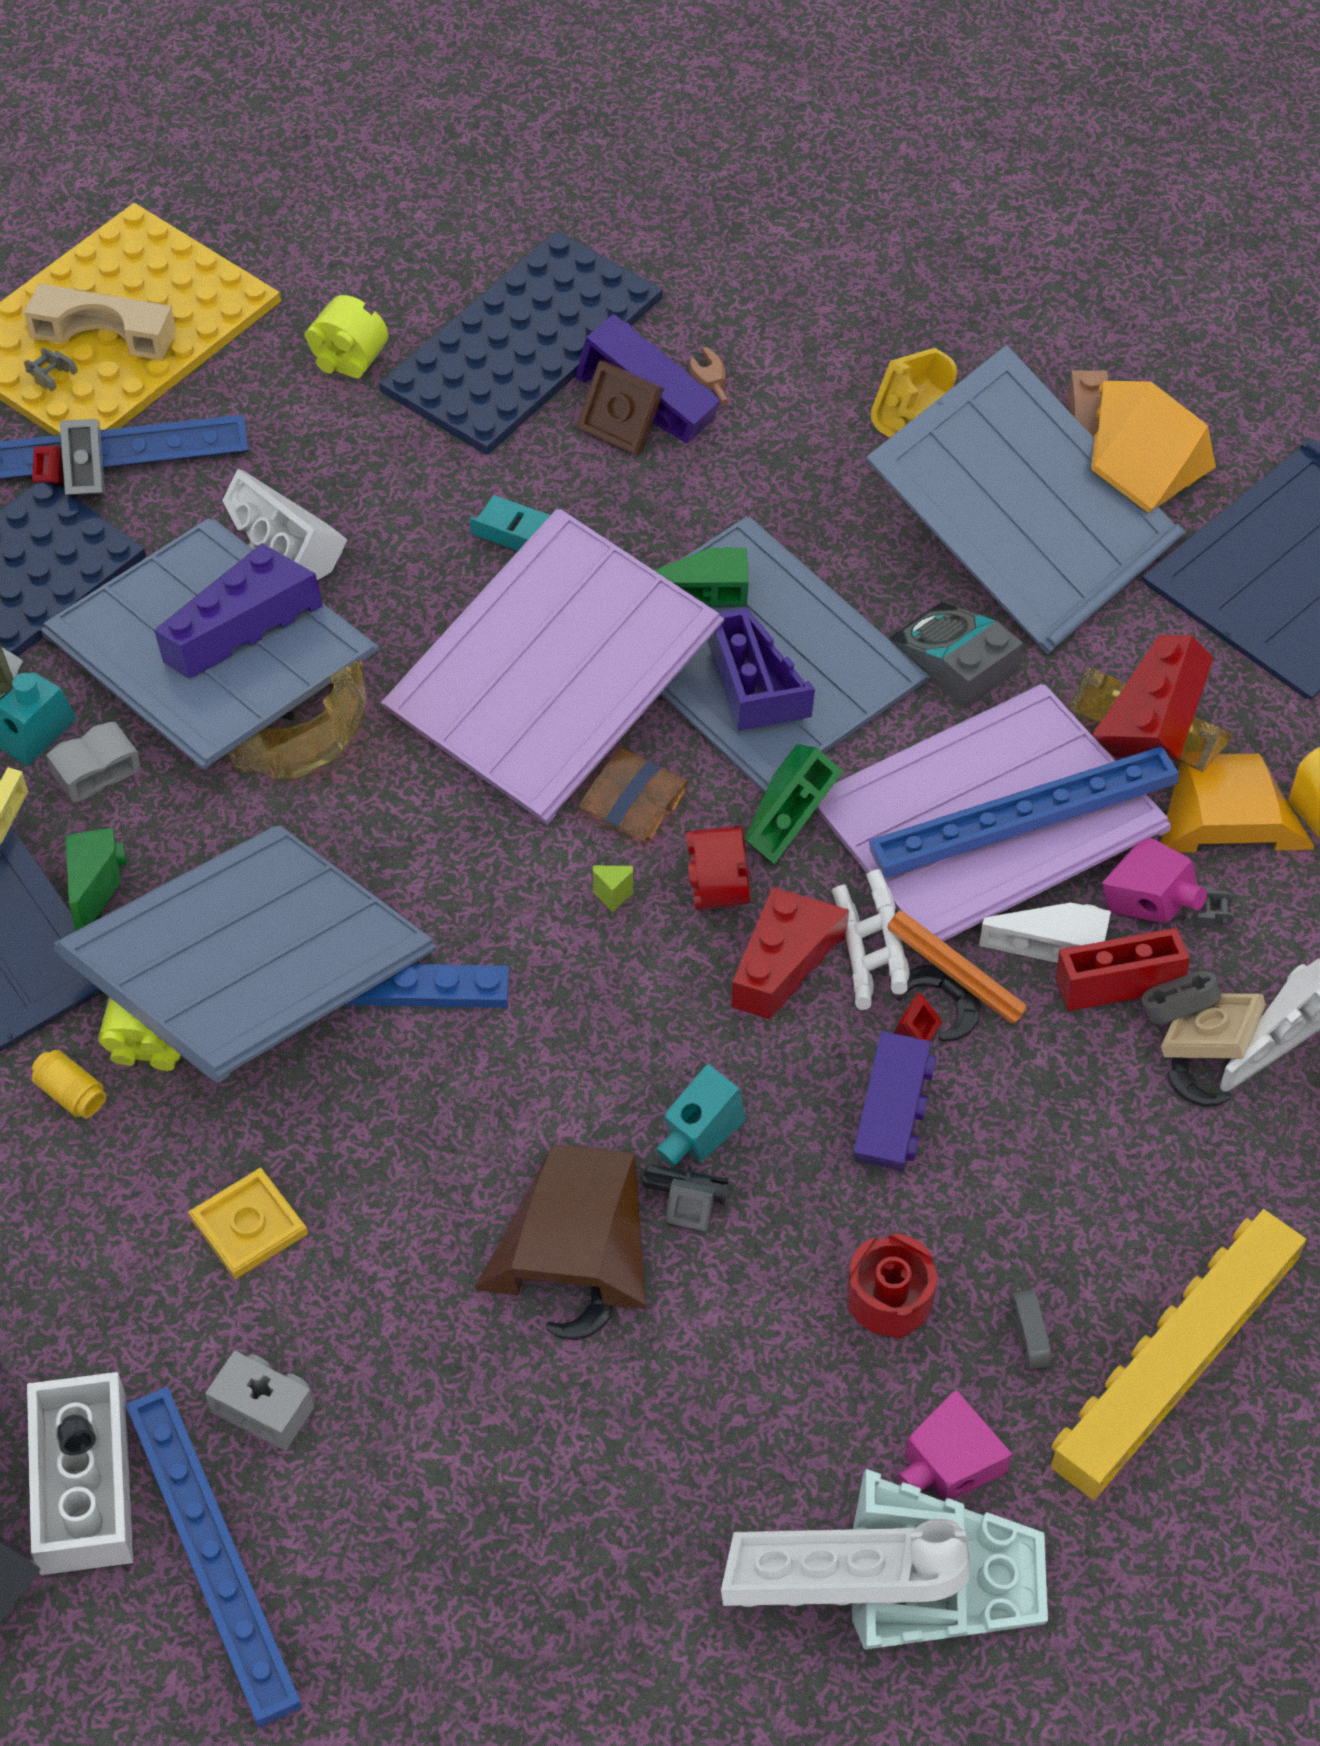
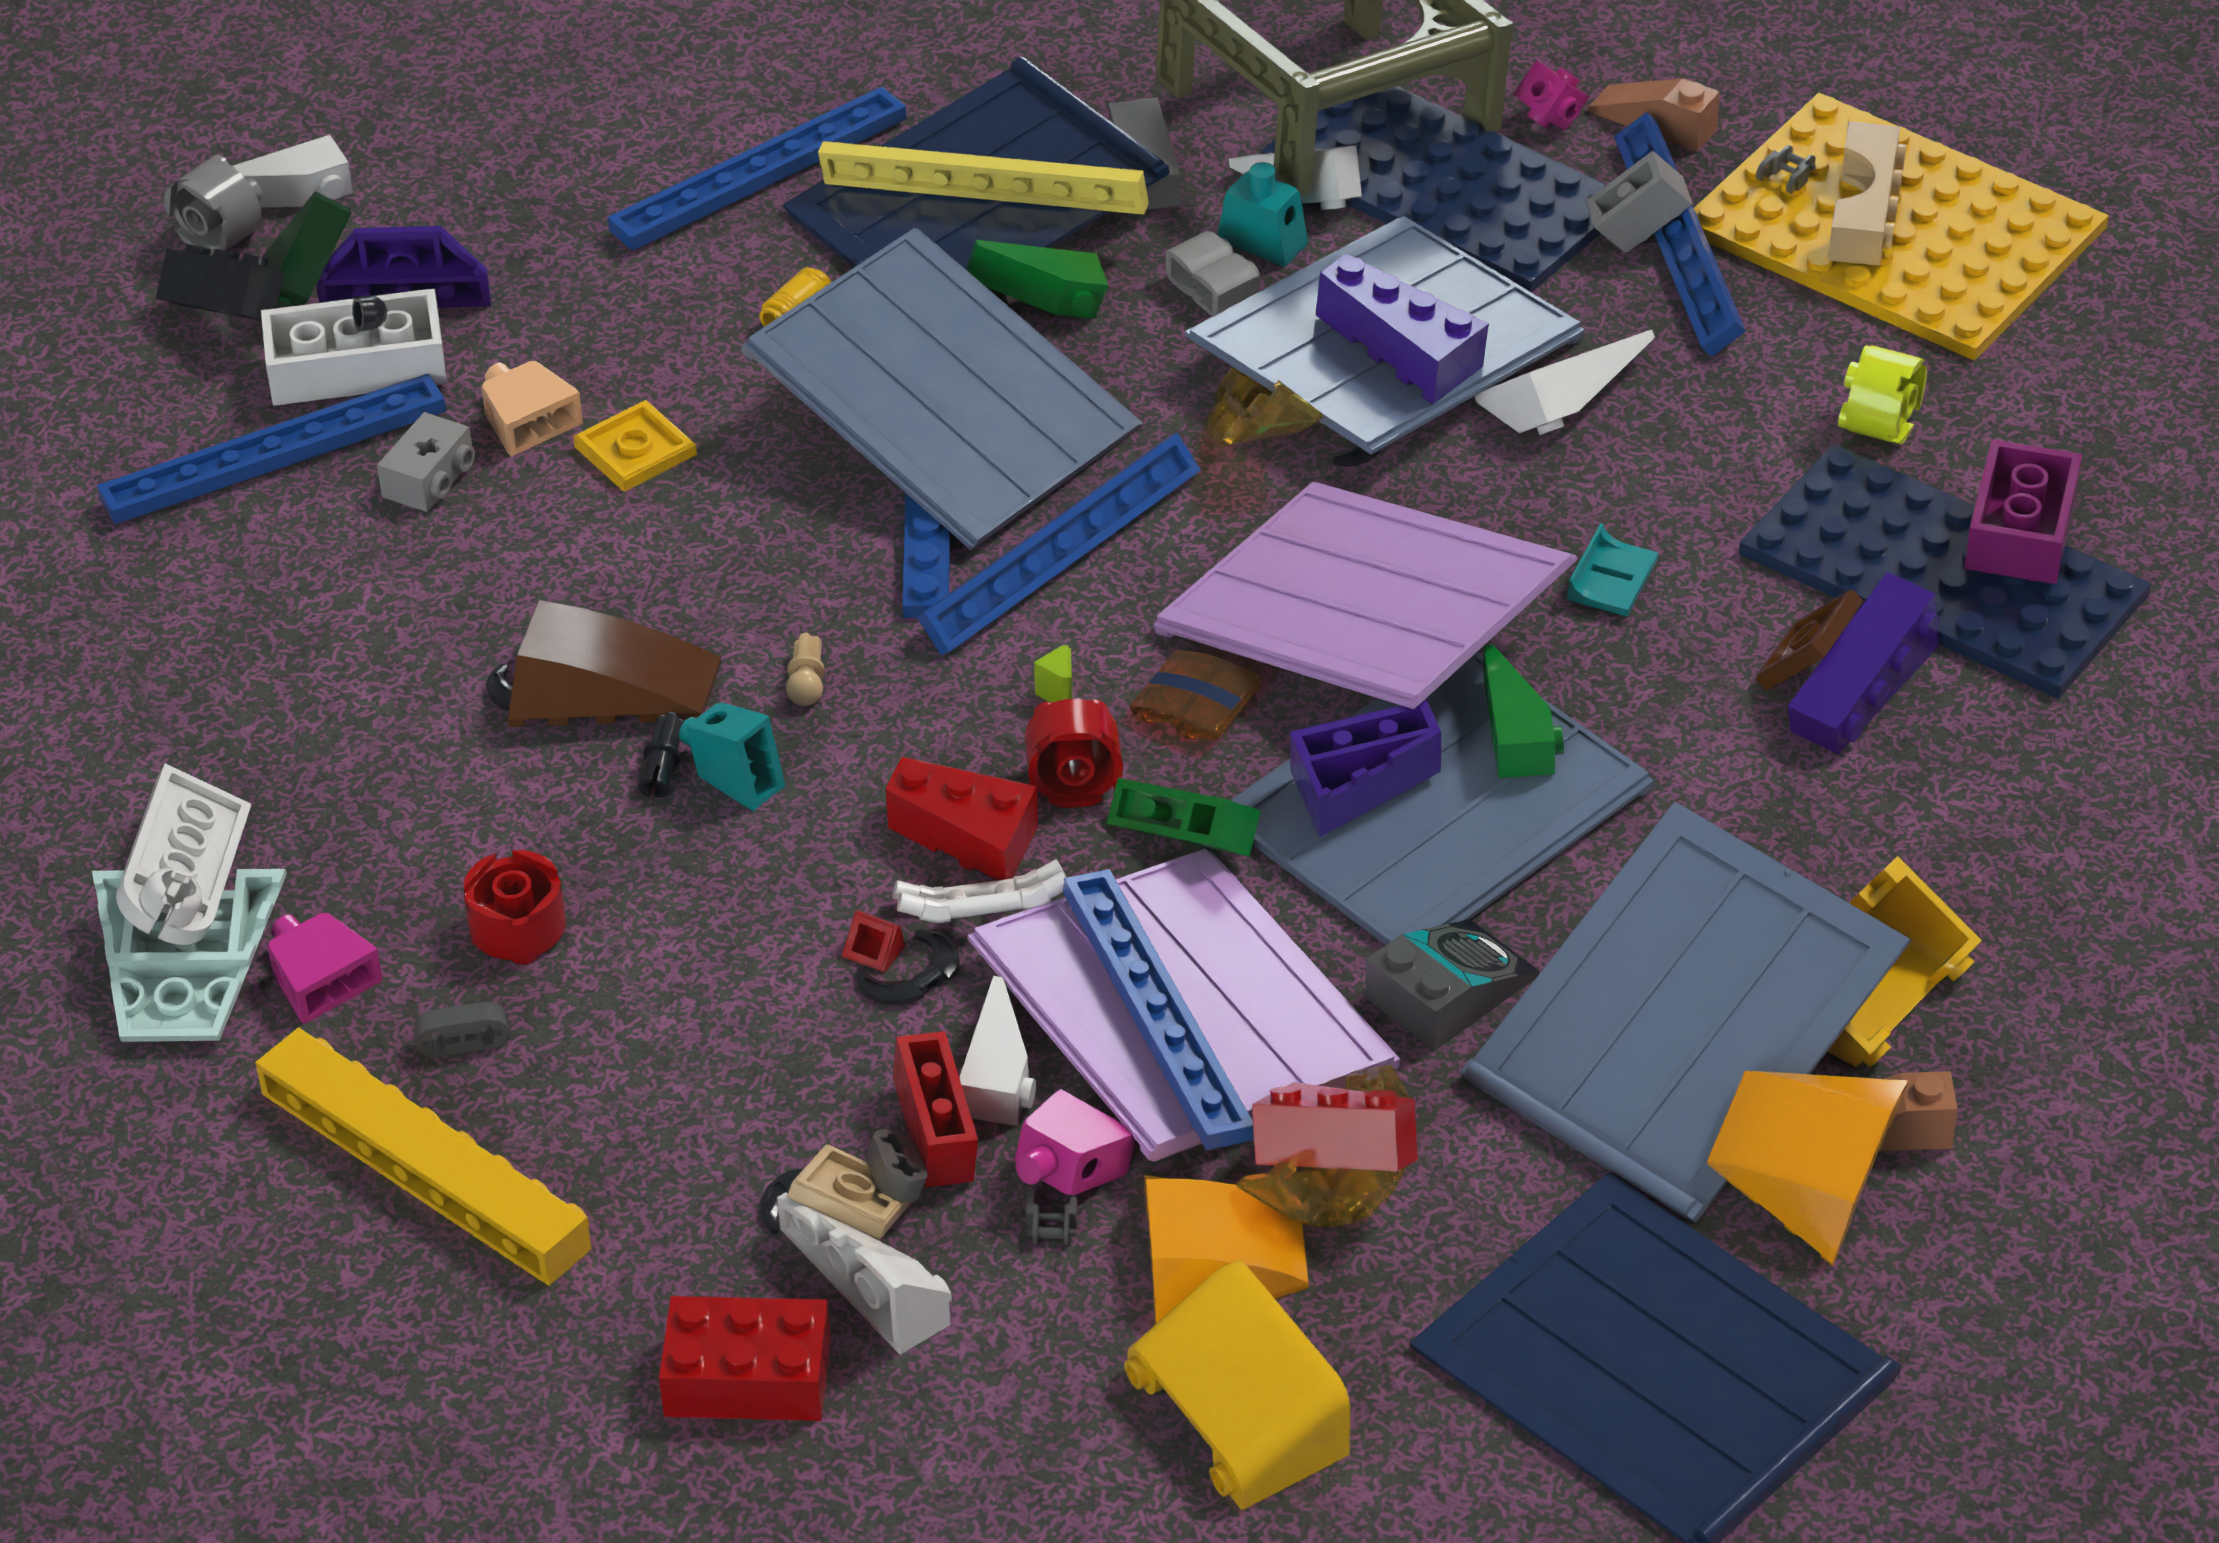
camera: 90 degrees right, 10 degrees down
flat silver tile [665,1178,715,1232] -> none
nougat hand [688,347,729,406] -> none
dark purple wedge [854,1031,937,1171] -> none
orange axle [887,911,1026,1024] -> none
none -> light nougat torso [481,361,583,456]
none -> tan axle [786,632,825,707]
none -> blue plate [917,433,1201,655]
none -> magenta brick [1965,439,2083,584]

